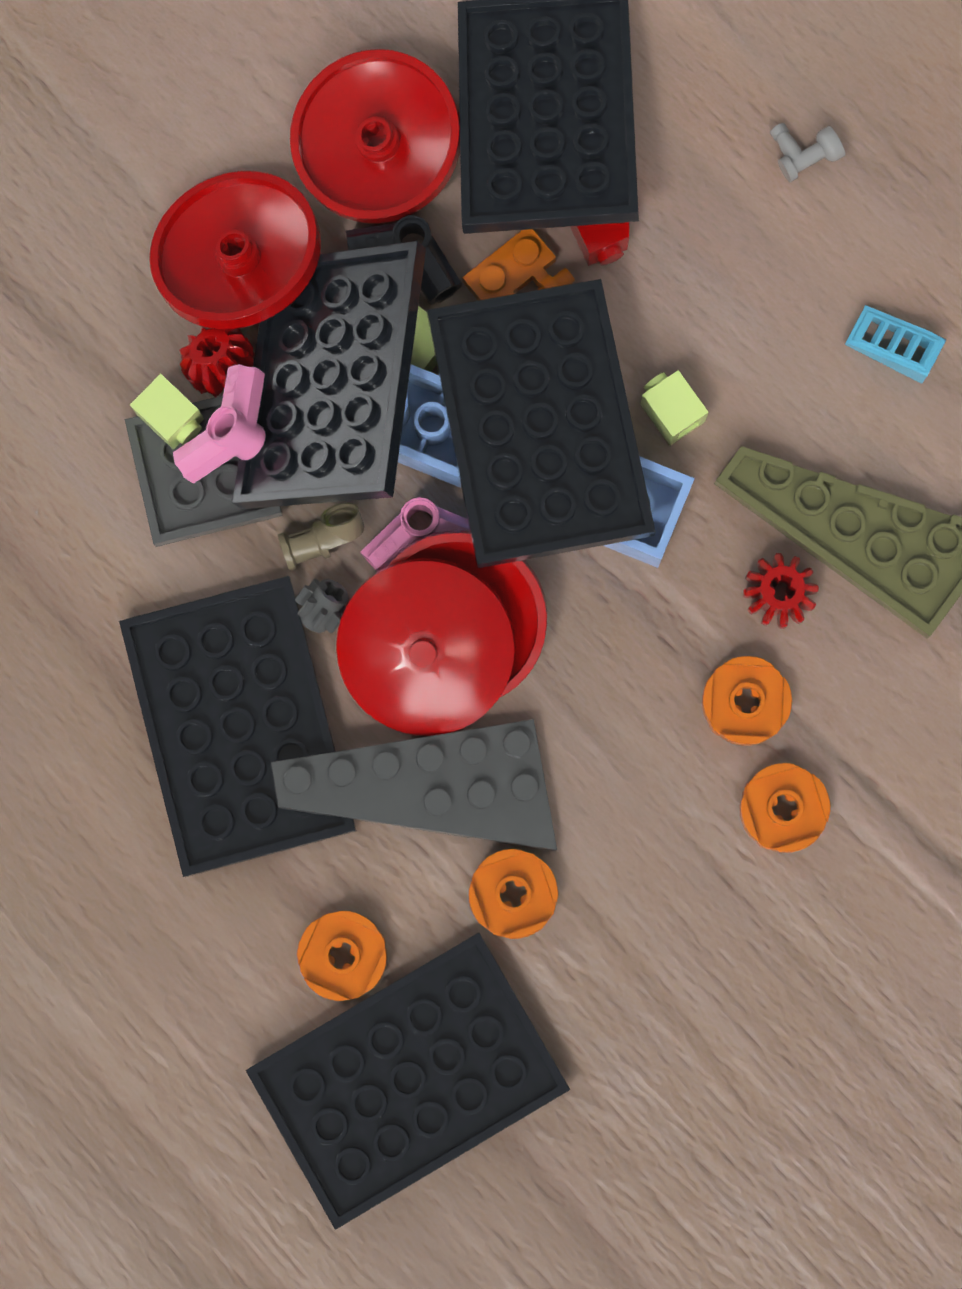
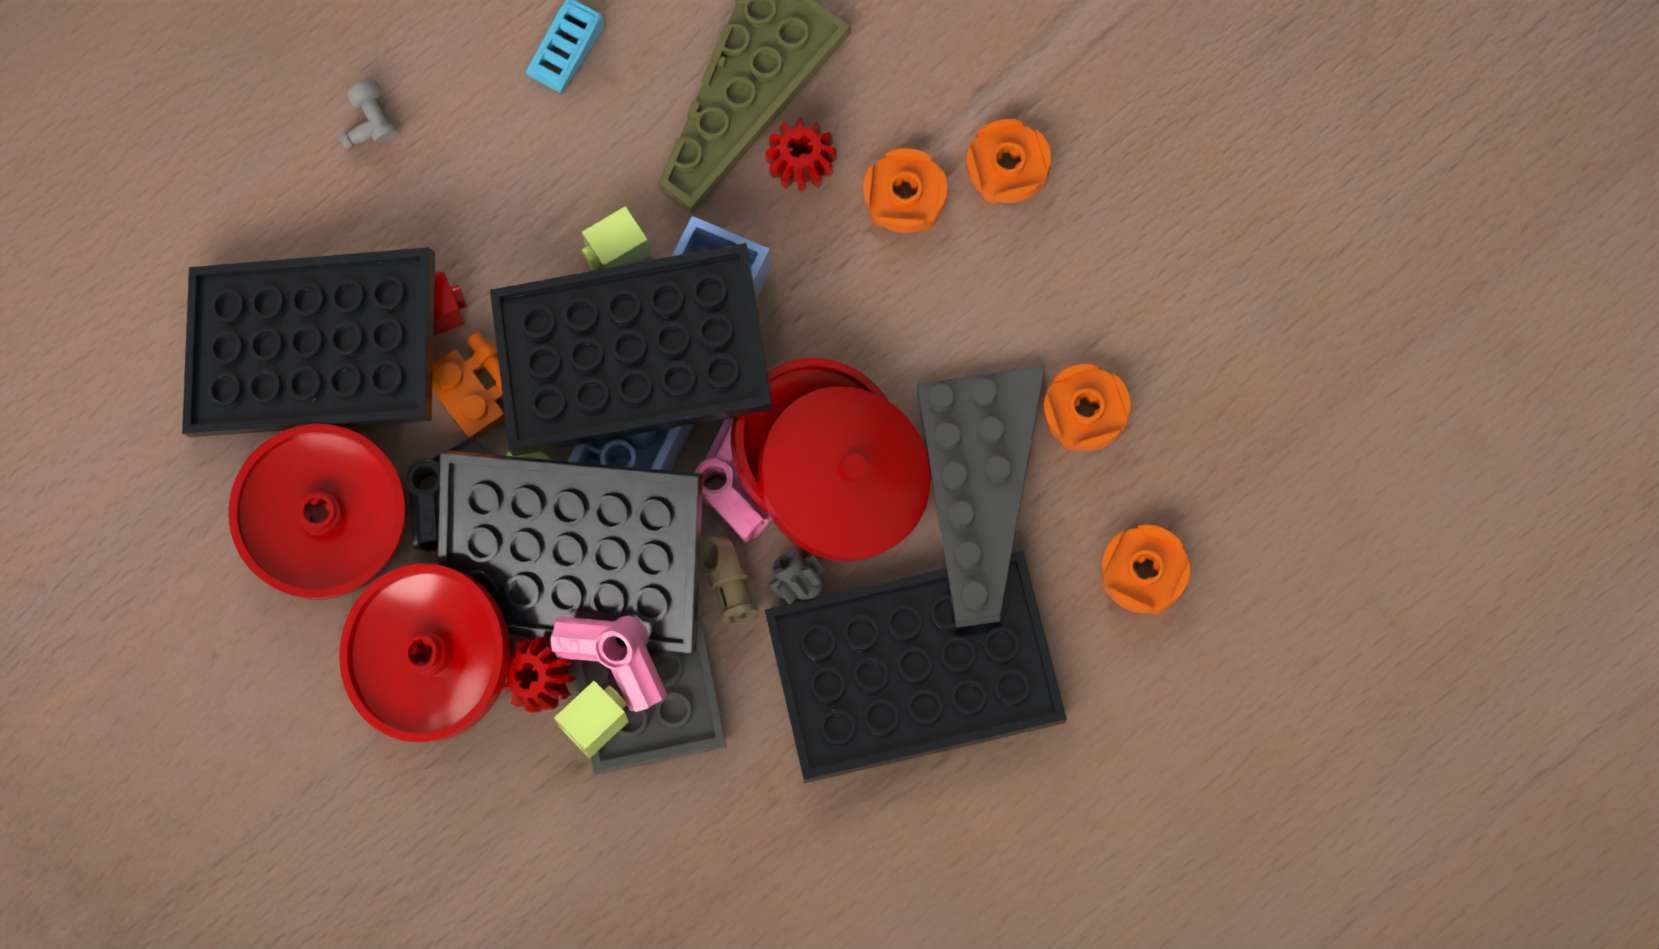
camera: 90 degrees left, 10 degrees down
black plate [245,933,570,1230] -> none

